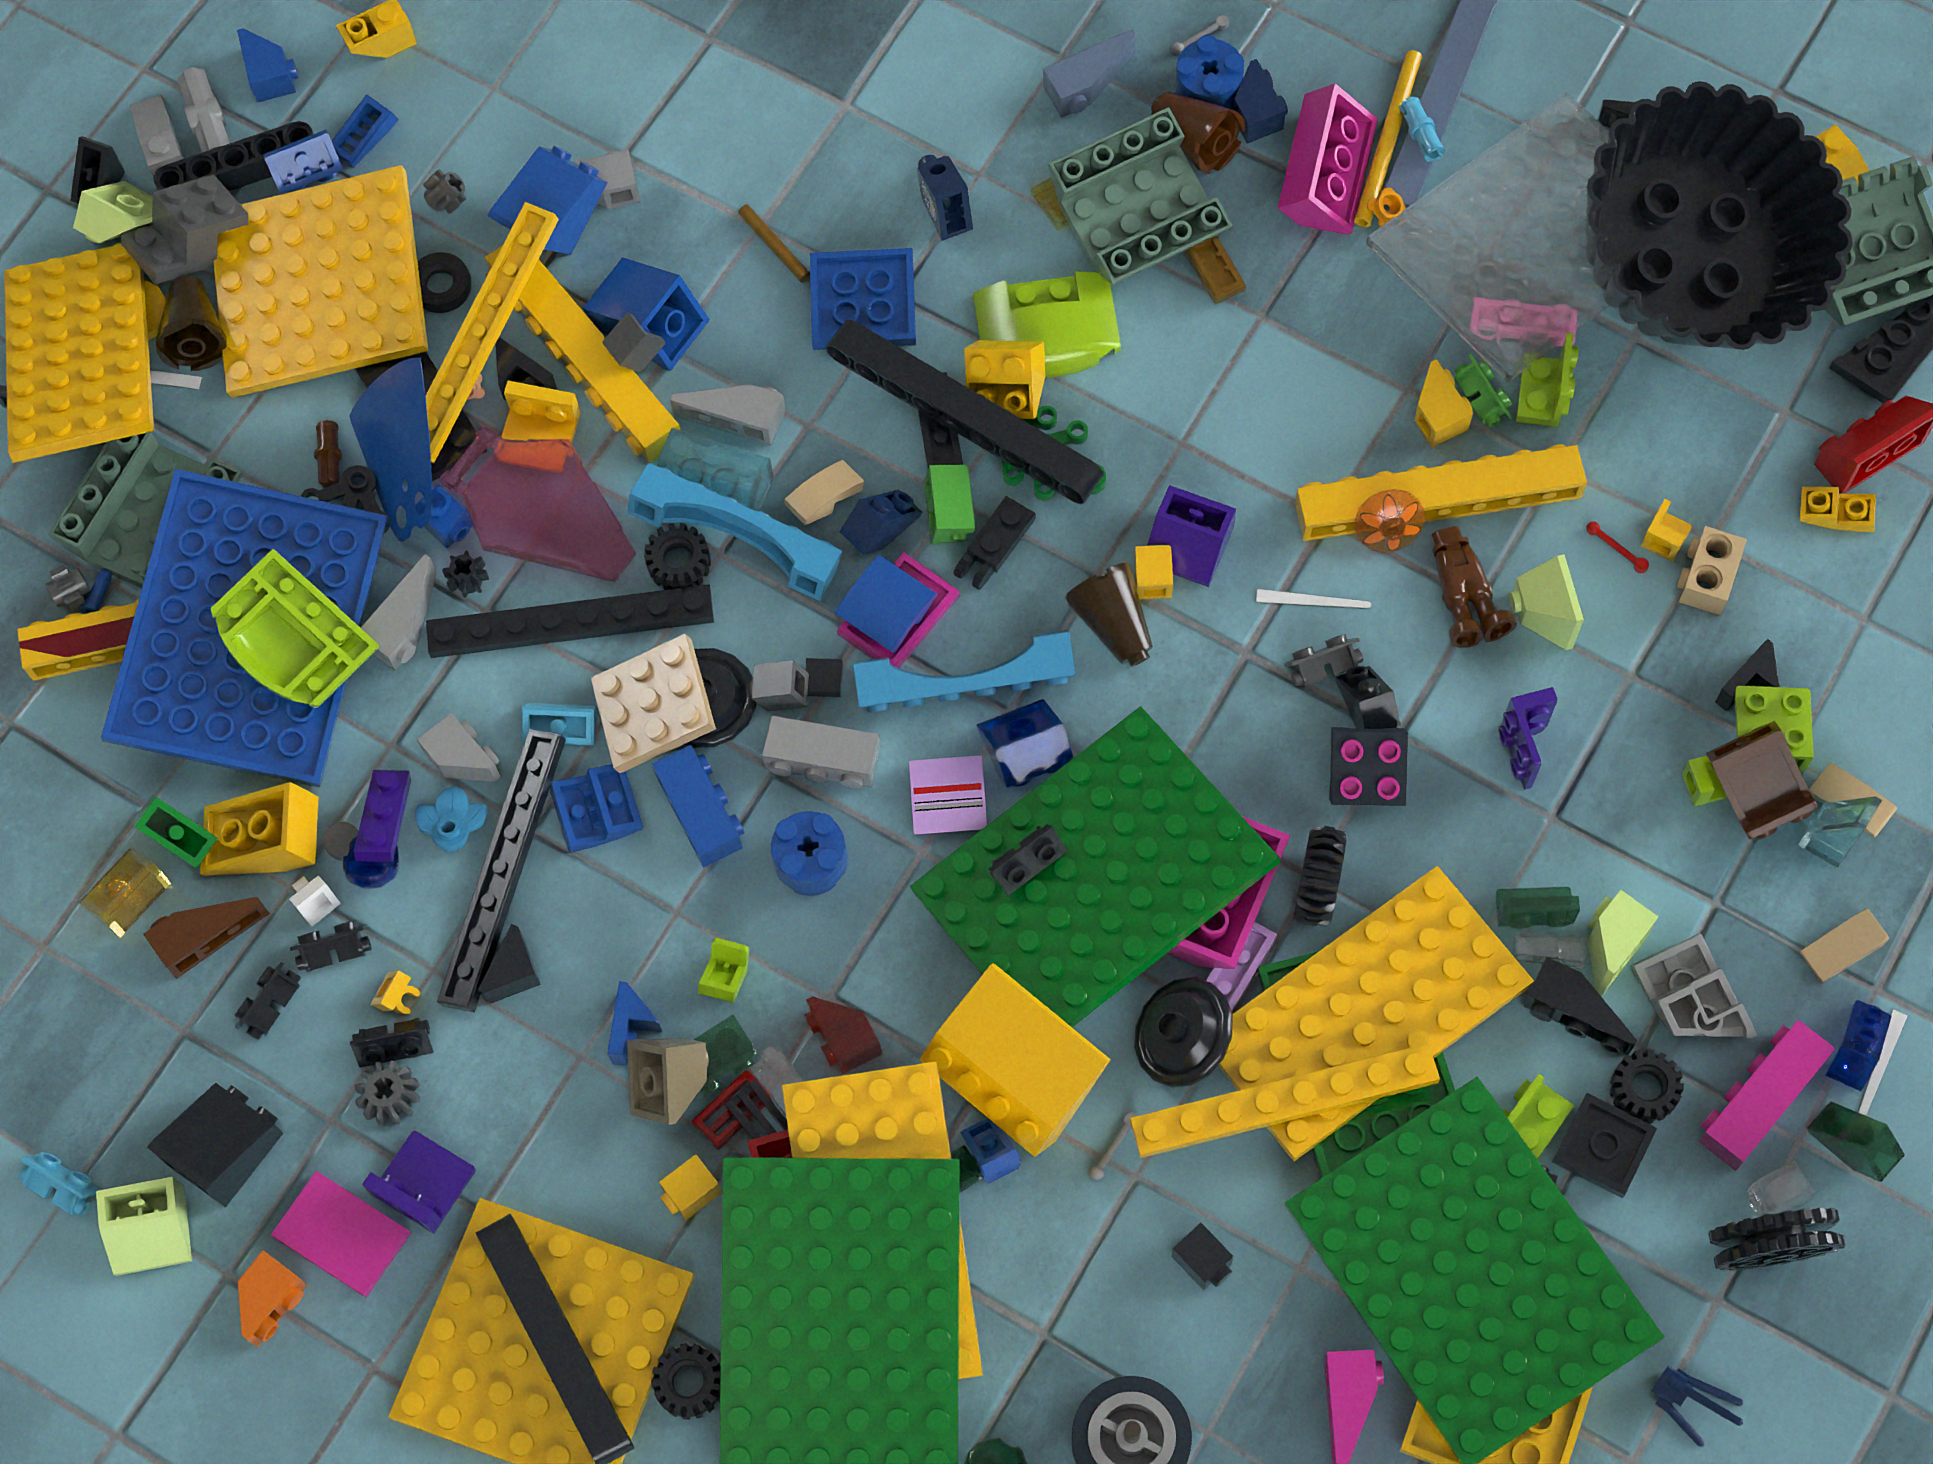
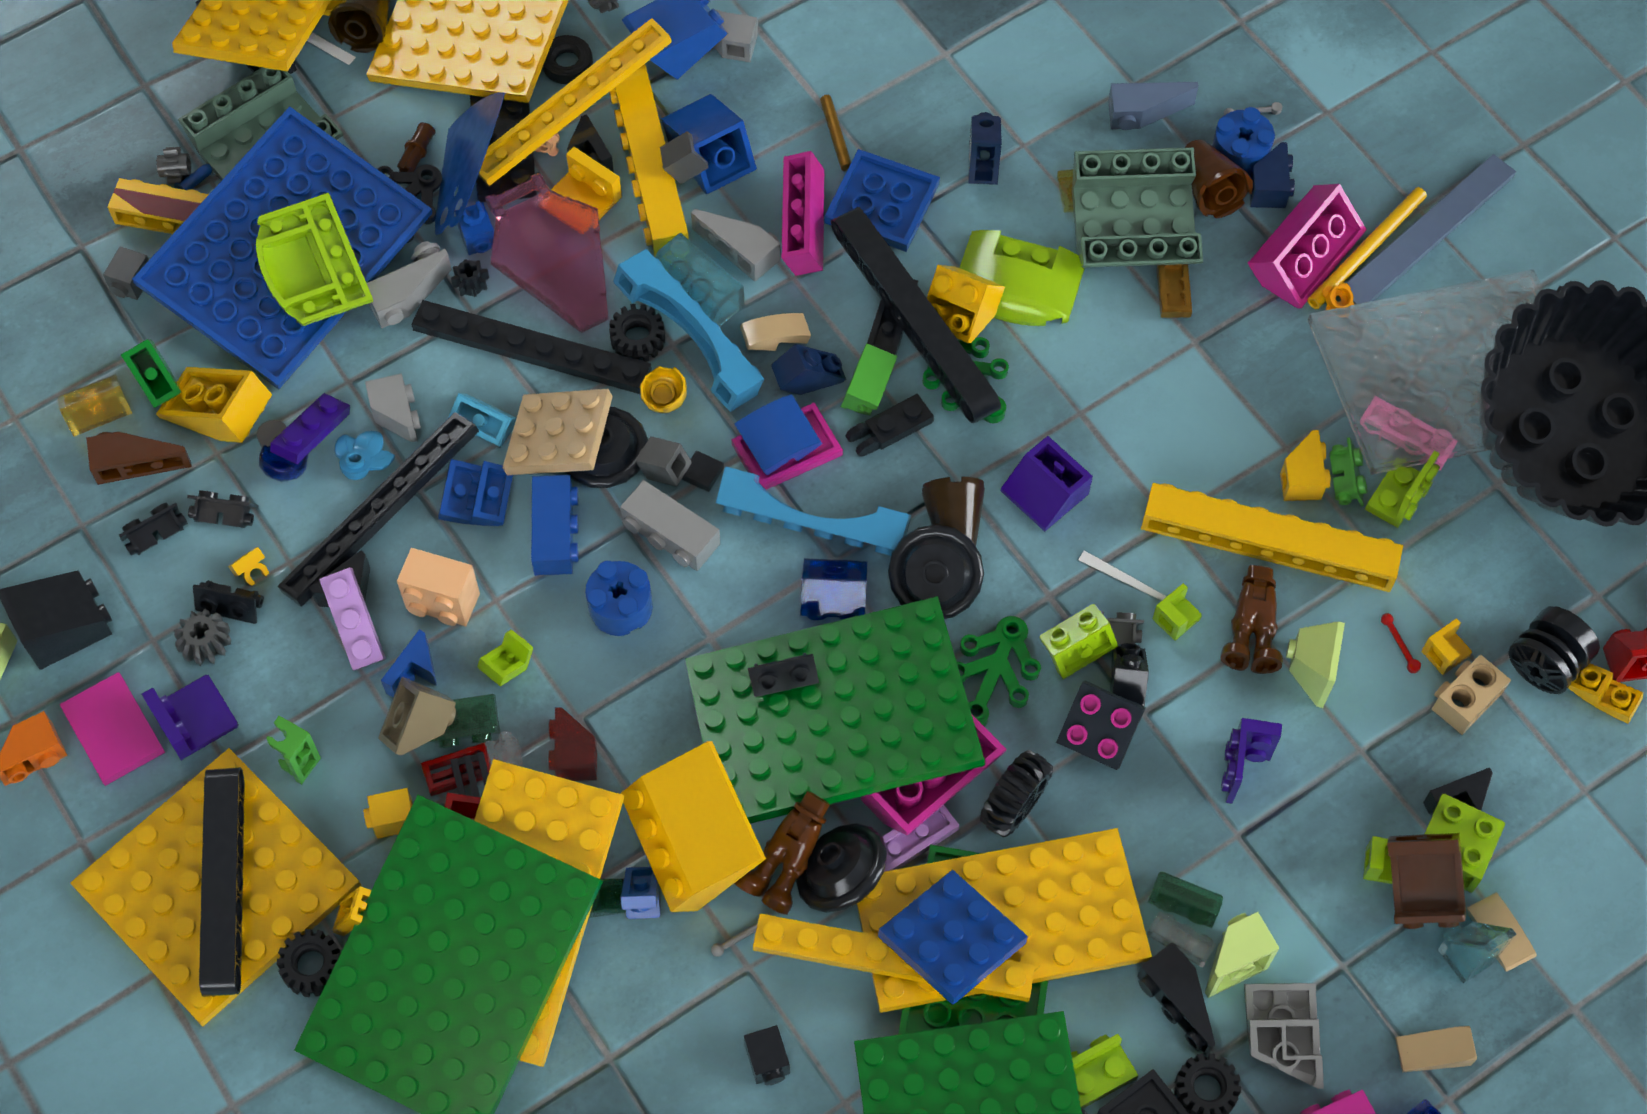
camera: 20 degrees right, 5 degrees down
white tile [289,875,341,927] -> none
lavender slope [909,755,987,835] -> none
yellow panel [1135,545,1173,599] -> none
clear orange dish [1355,489,1425,553] -> none
medium azure pin [1399,96,1445,162] -> none
none -> dark grey brick [103,246,149,300]
none -> bright green hinge [266,716,321,785]
none -> lavender plate [319,567,386,671]
none -> yellow tile [332,886,371,936]
none -> light nougat brick [397,548,480,627]
none -> light grey plate [411,241,440,262]
none -> yellow hair [640,366,687,413]
none -> reddish brown piece [734,791,830,915]
none -> dark pink brick [781,151,824,276]
none -> blue plate [878,870,1028,1005]
none -> black piece [888,524,984,619]
none -> green plant [957,616,1041,727]
none -> lime bracket [1039,604,1118,680]
none -> lime panel [1152,583,1202,641]
none -> black wheel [1508,606,1600,694]

